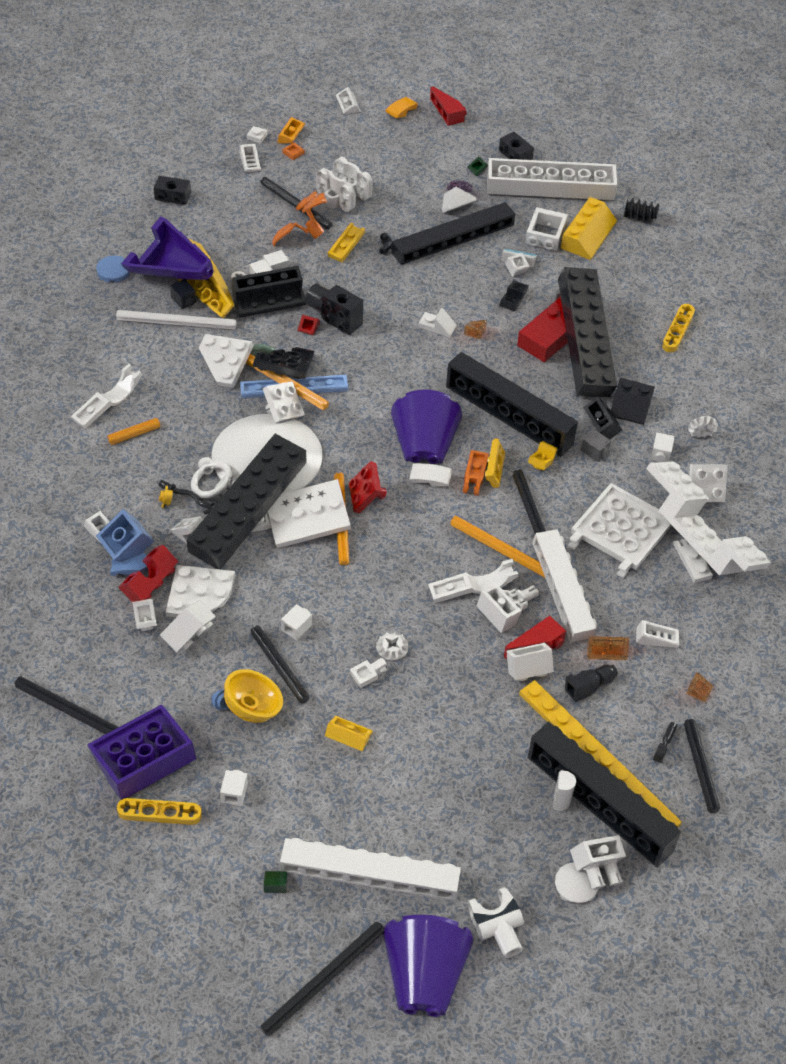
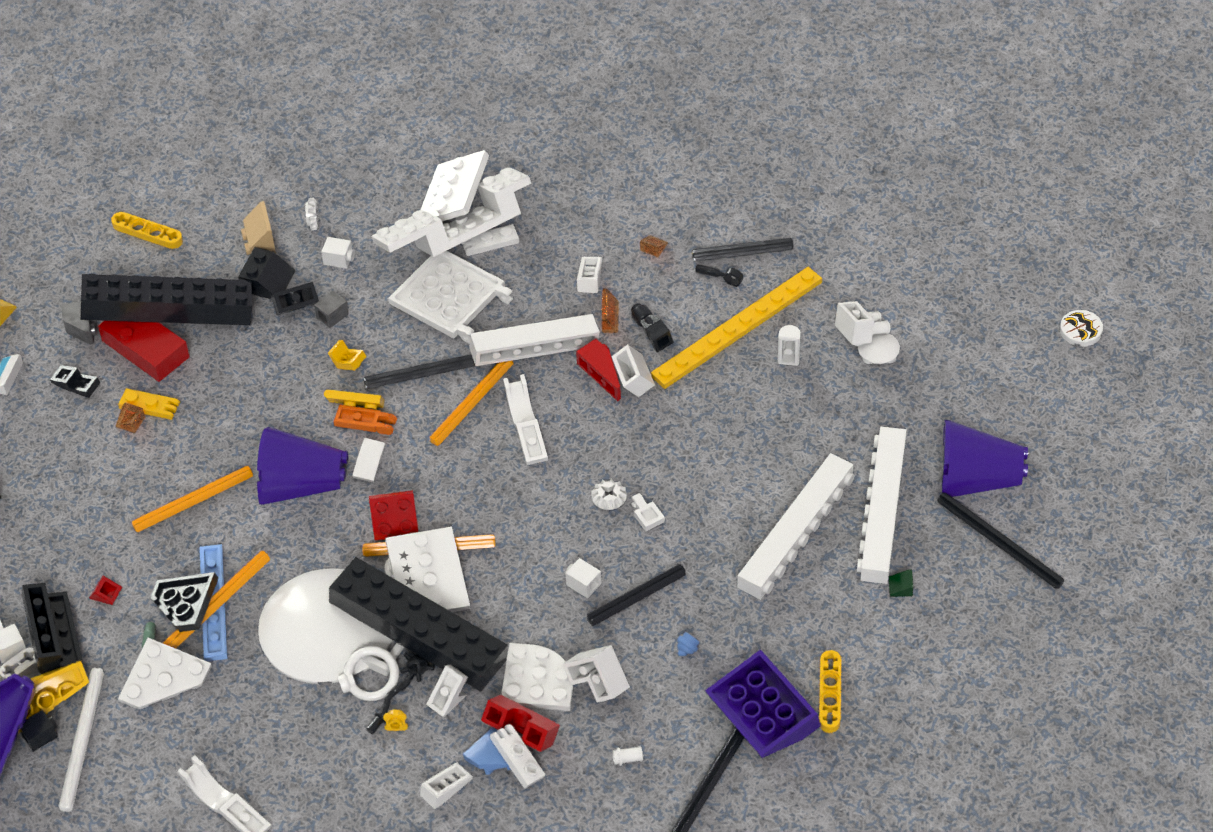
camera: 85 degrees left, 0 degrees up
medium blue slope [96,509,154,561] -> none
light orange axle [108,418,160,445] -> none
white bracket [132,599,157,631] -> none
white brick [220,770,248,806] -> none
yellow hat [224,669,283,723] -> none
white plate [263,381,305,423] -> none
black brick [305,283,363,335] -> none
yellow slope [325,716,373,751] -> none
white slope [418,308,457,337] -> none
black brick [446,352,578,457] -> none
white connector [468,887,524,958] -> none
white brick [476,584,539,633] -> none
white slope [505,253,530,277] -> none
black brick [527,721,681,868] -> none
white plate [689,464,728,502] -> none
none -> yellow hinge [118,388,180,420]
none -> light orange axle [132,466,253,532]
none -> tan slope [241,201,276,255]
none -> white plate [421,150,489,221]
none -> white hinge [490,724,545,789]
none -> white pin [612,746,643,766]
none -> white brick [737,453,855,600]

